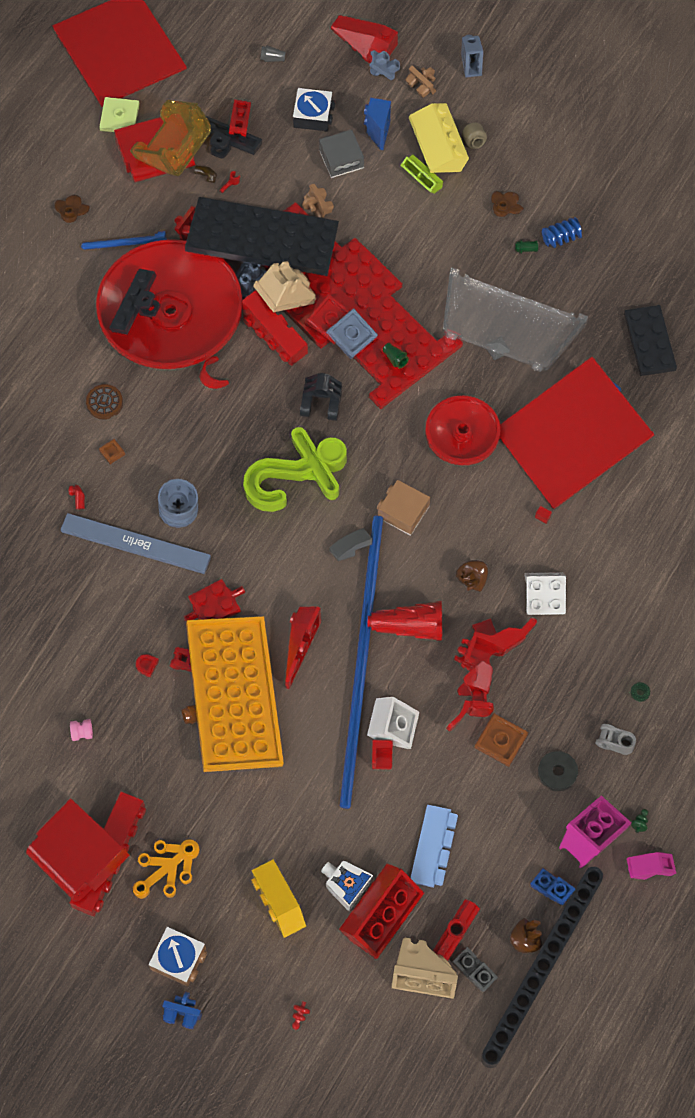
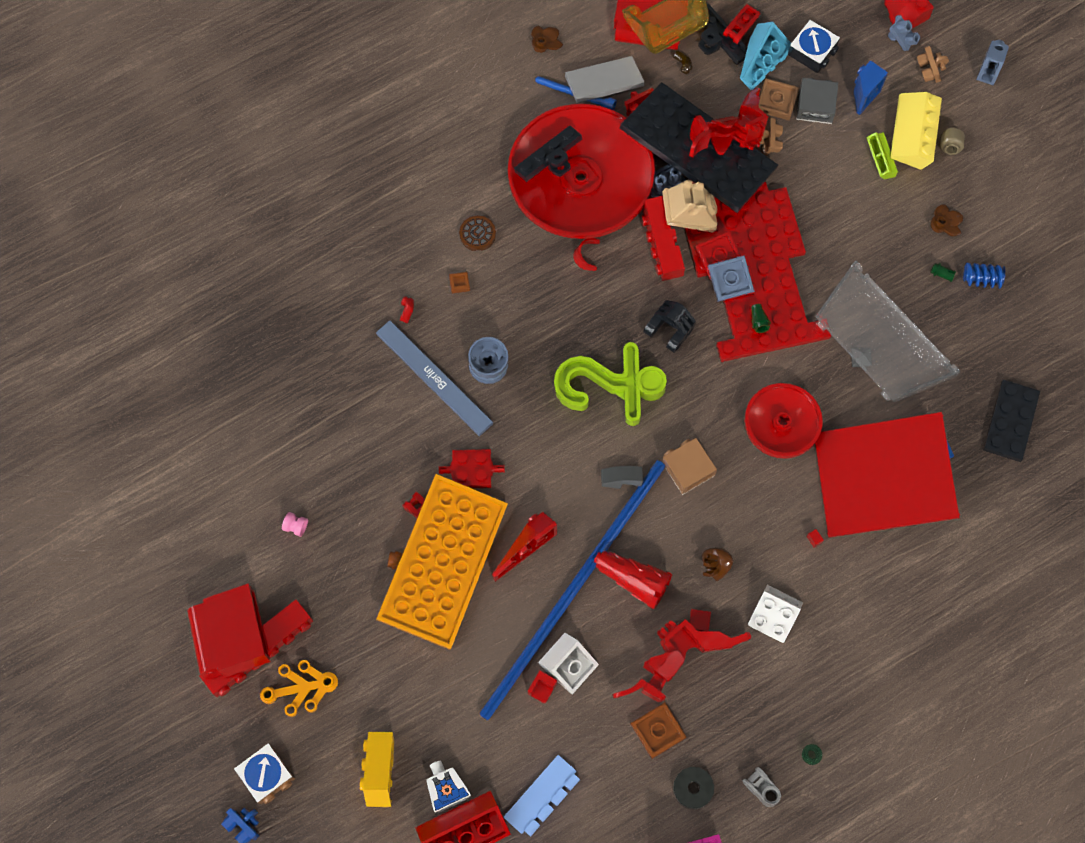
camera: 30 degrees right, 5 degrees up
red tile [136,654,159,677] -> none
red hand [219,171,240,193] -> none
none -> light grey tile [565,56,644,103]
none -> red piece [689,88,768,157]
none -> medium azure wedge [740,22,791,90]
none -> medium nougat tile [759,78,800,121]

